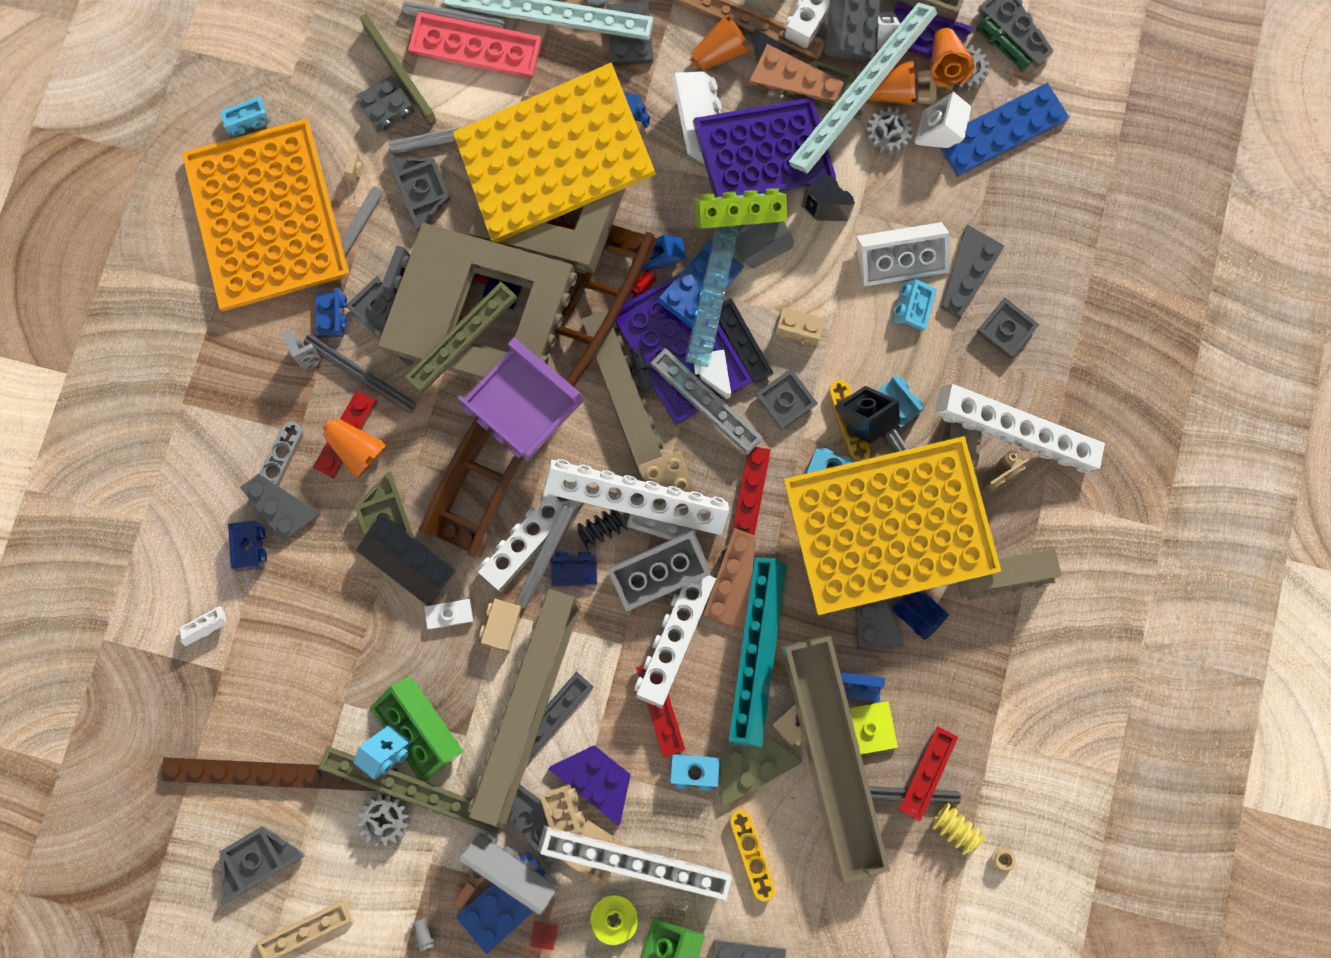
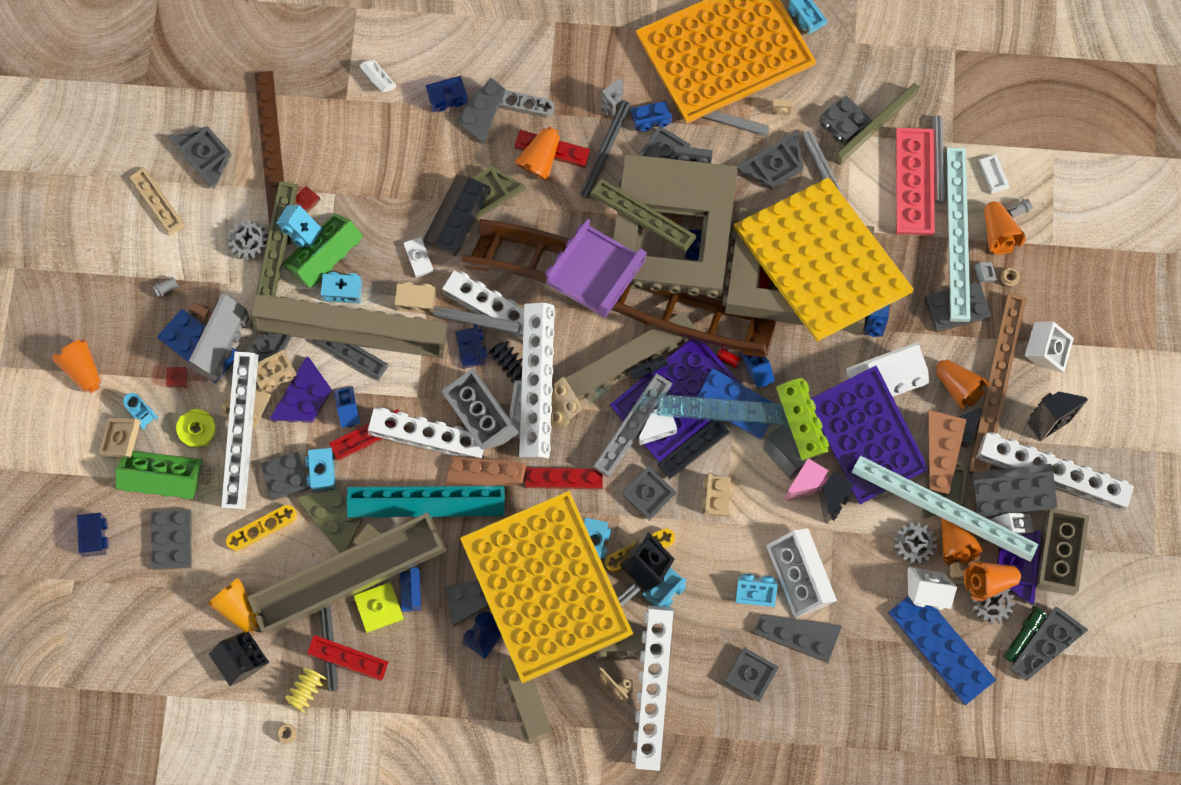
camera: 80 degrees right, 5 degrees down
none -> light orange cone [208,578,259,634]
none -> black slope [209,631,269,686]
none -> dark grey plate [261,452,309,501]
none -> clear red plate [295,186,321,213]
none -> medium azure brick [321,272,363,304]
none -> blue slope [334,386,361,428]
none -> bright pink slope [784,458,828,501]

